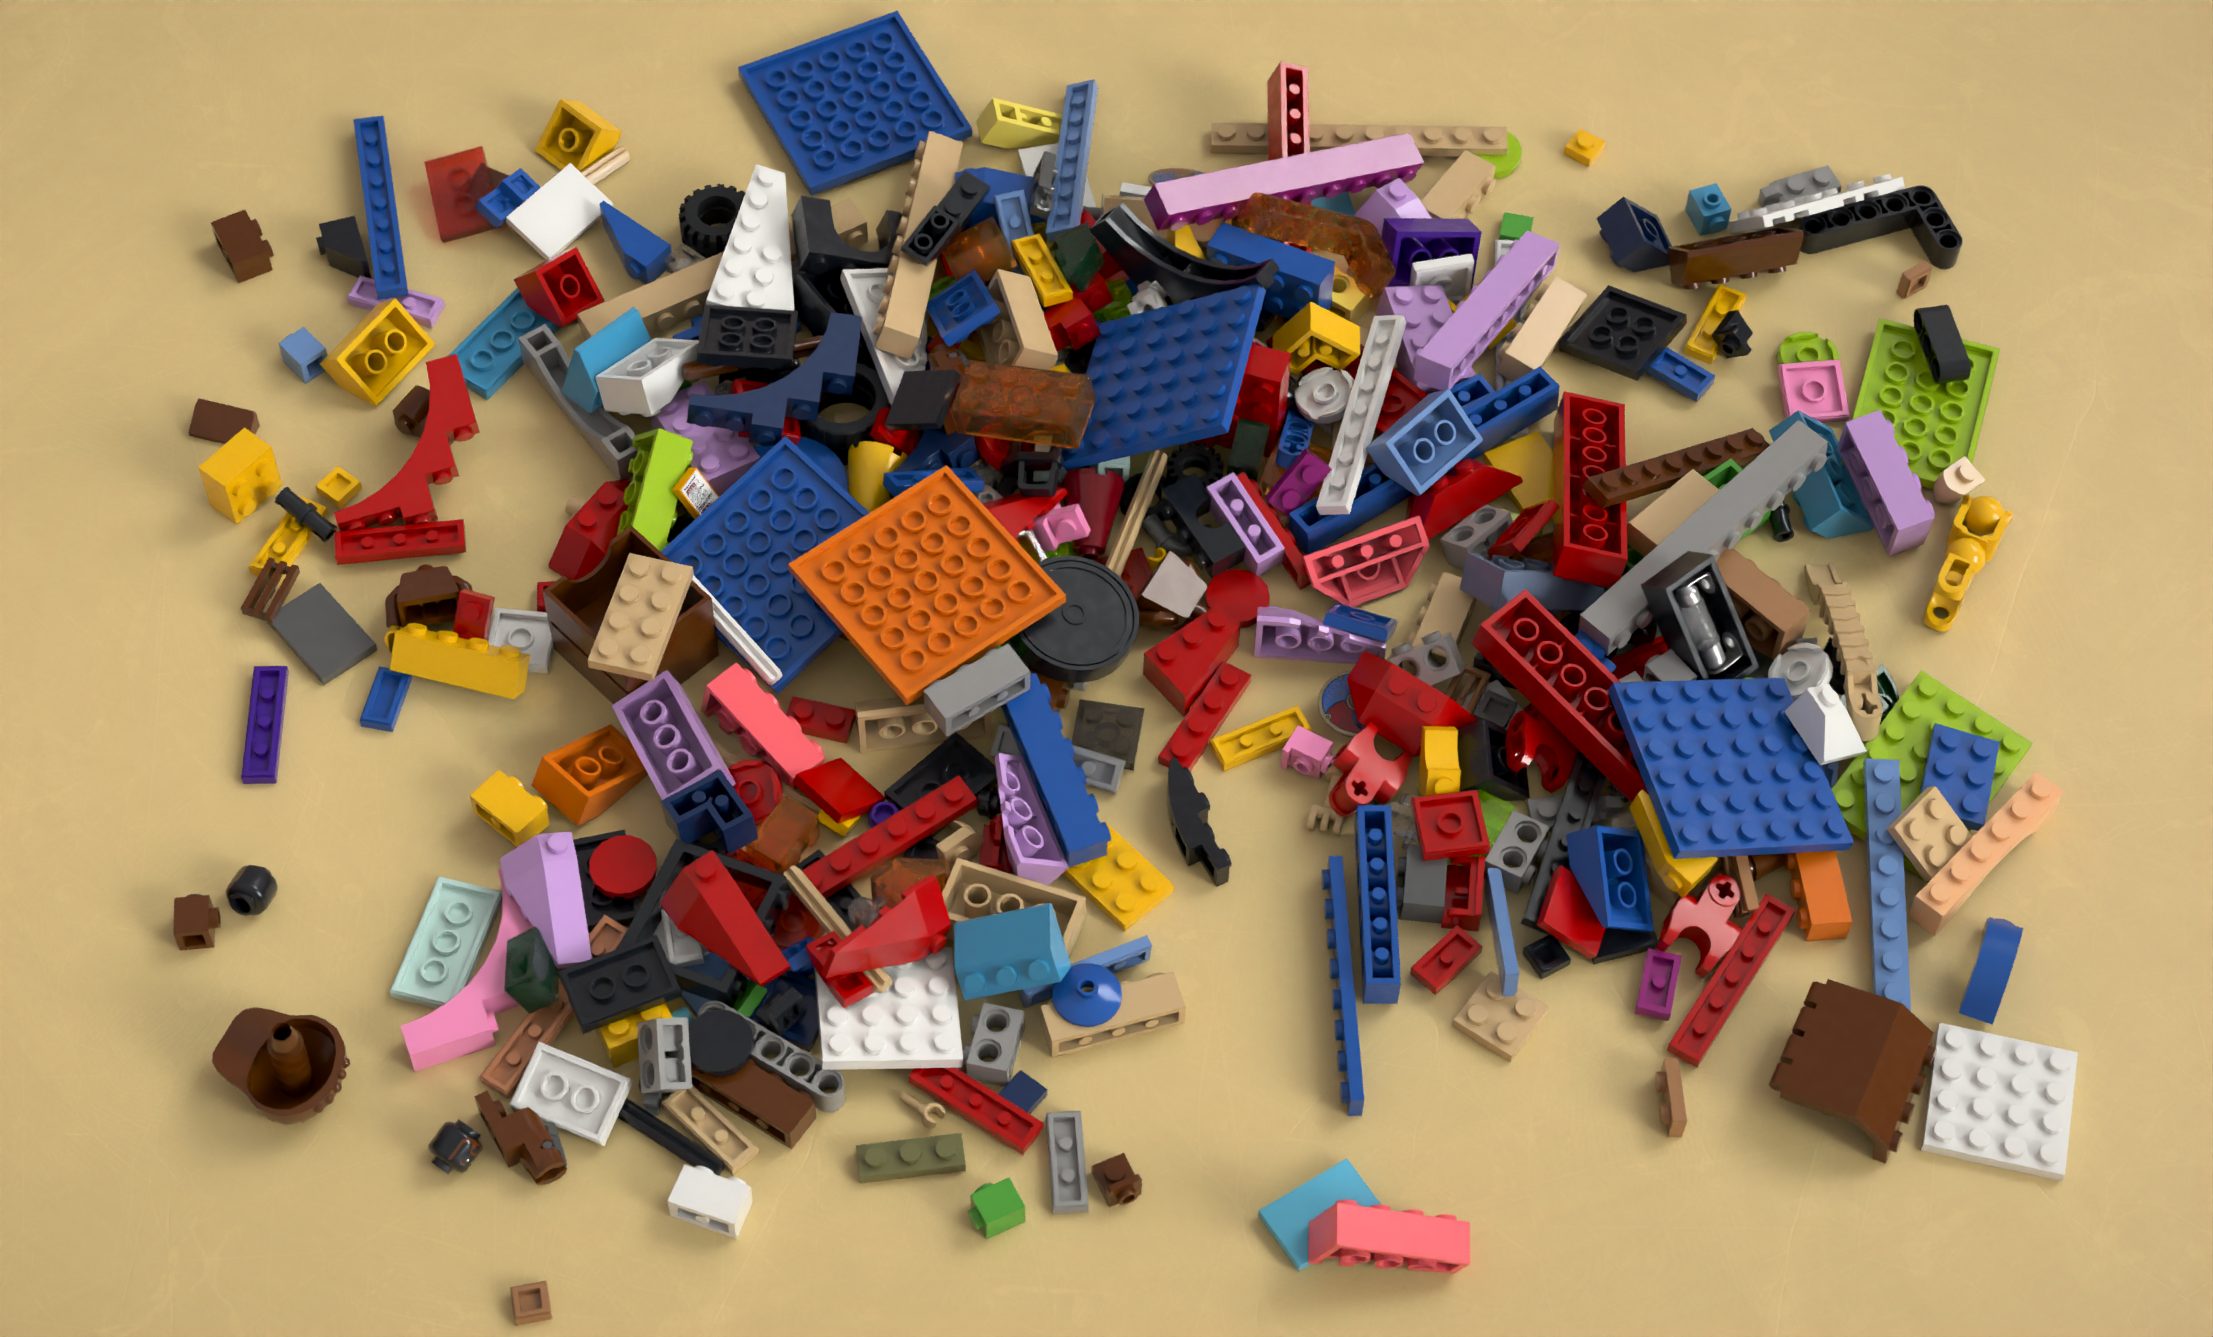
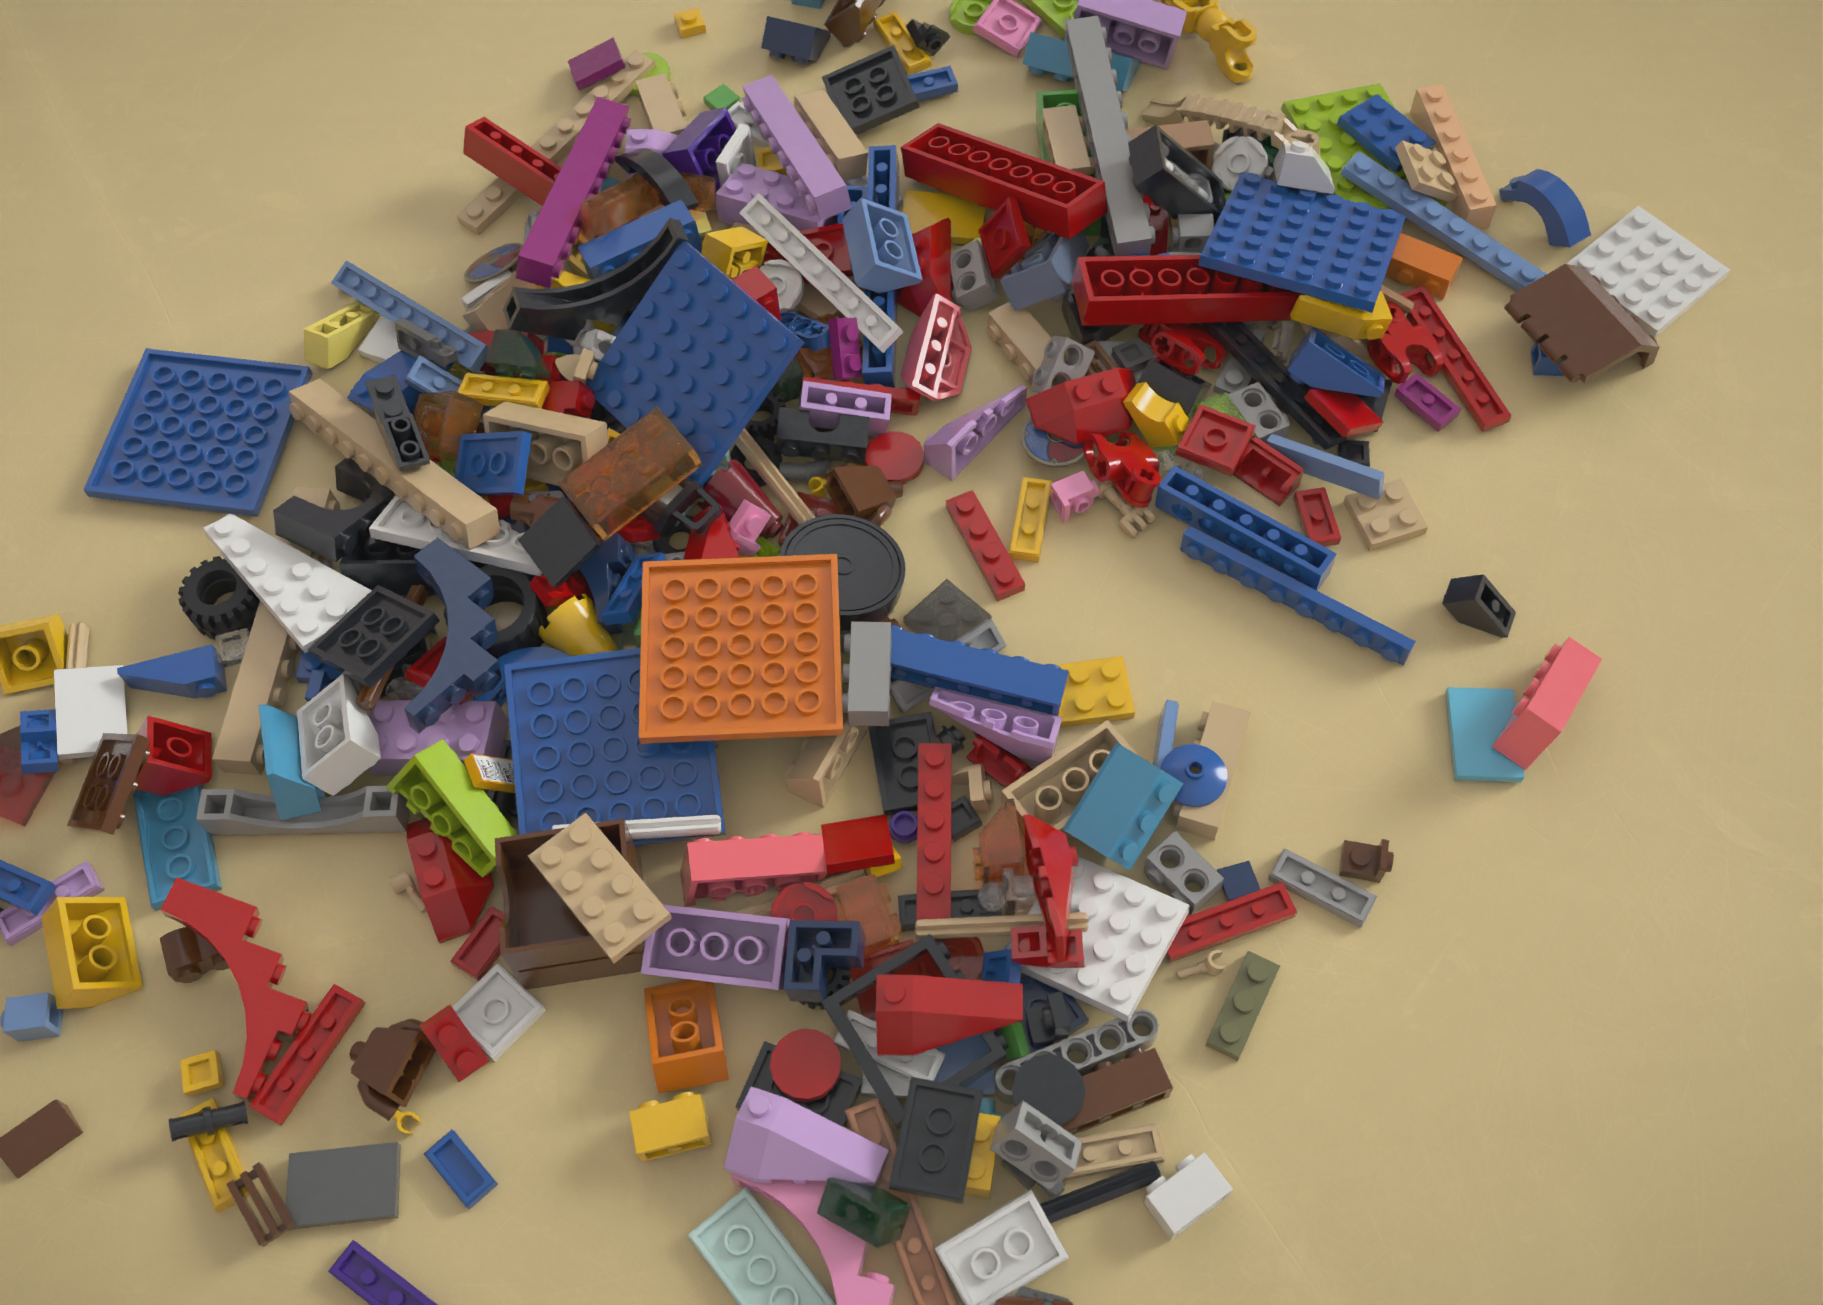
camera: 50 degrees left, 5 degrees up
yellow brick [198,427,283,524] -> none
yellow brick [390,623,530,699] -> none
red plate [786,696,856,744] -> none
bright green brick [968,1177,1025,1239] -> none
red wedge [1143,603,1241,717] -> none
black slope [1167,757,1232,887] -> none
blue tile [1323,603,1398,642] -> none
dark grey brick [1396,844,1447,924] -> none
reddish brown plate [1582,428,1770,508] -> none
medium nougat plate [1655,1058,1687,1137] -> none
none -> reddish brown plate [67,733,150,835]
none -> tan plate [555,348,599,385]
none -> magenta tile [568,37,626,91]
none -> black slope [615,148,698,210]
none -> black slope [1442,574,1516,638]

